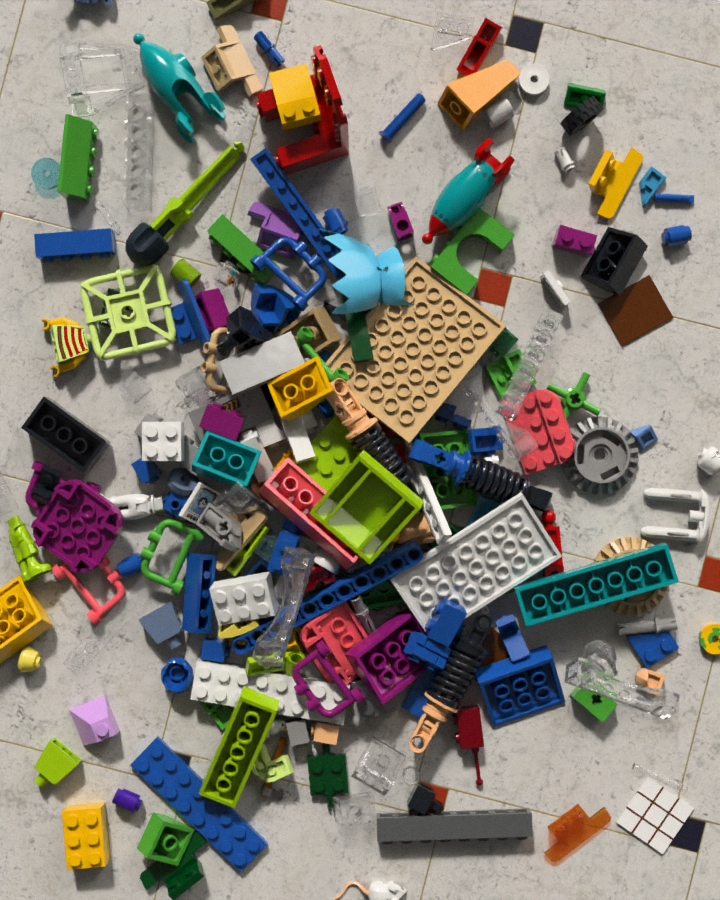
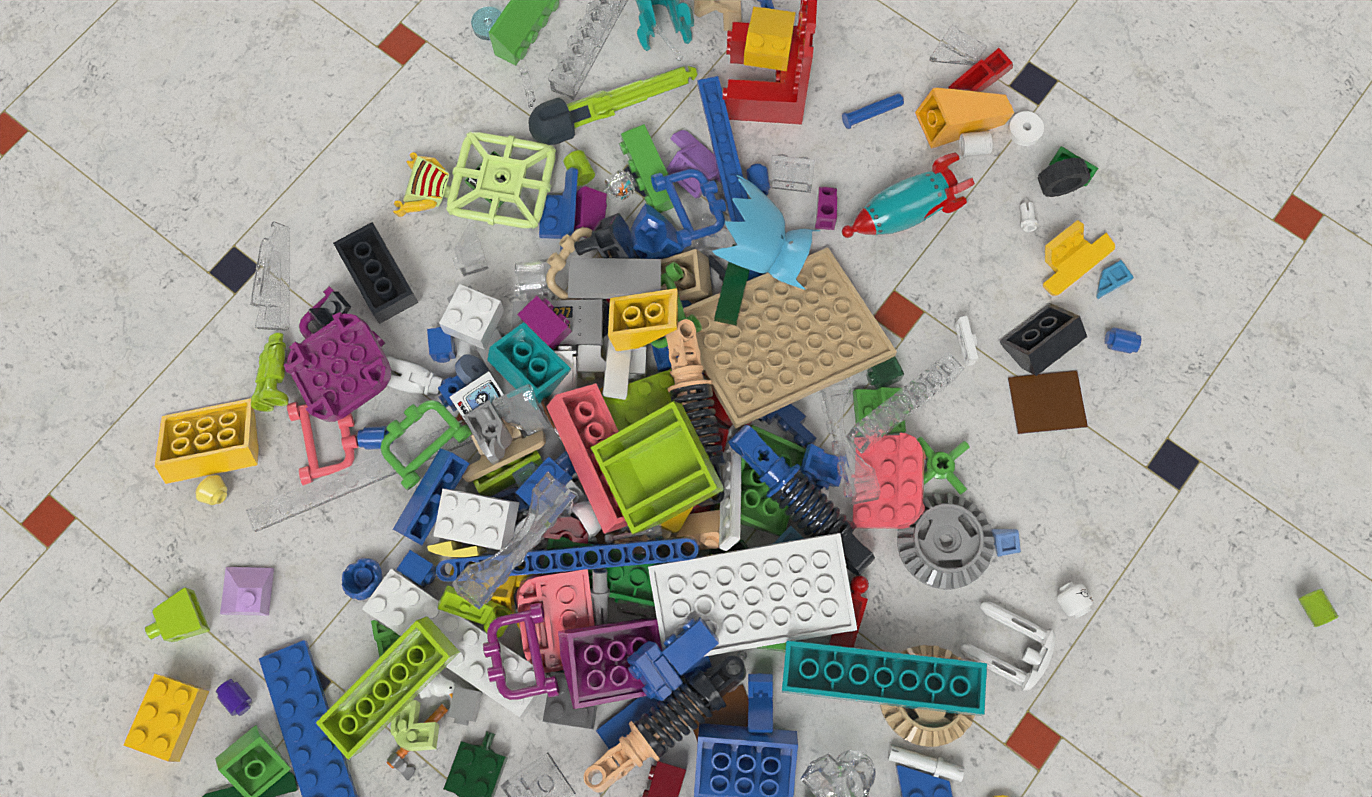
camera: 25 degrees right, 15 degrees down
blue brick [34,228,116,263] -> none
sand blue torso [139,600,182,650] -> none
light nougat brick [310,721,340,745] -> none
bright green arch [429,208,514,295] -> none
magenta piece [552,225,597,258] -> none
blue wheel [654,193,694,203] -> none

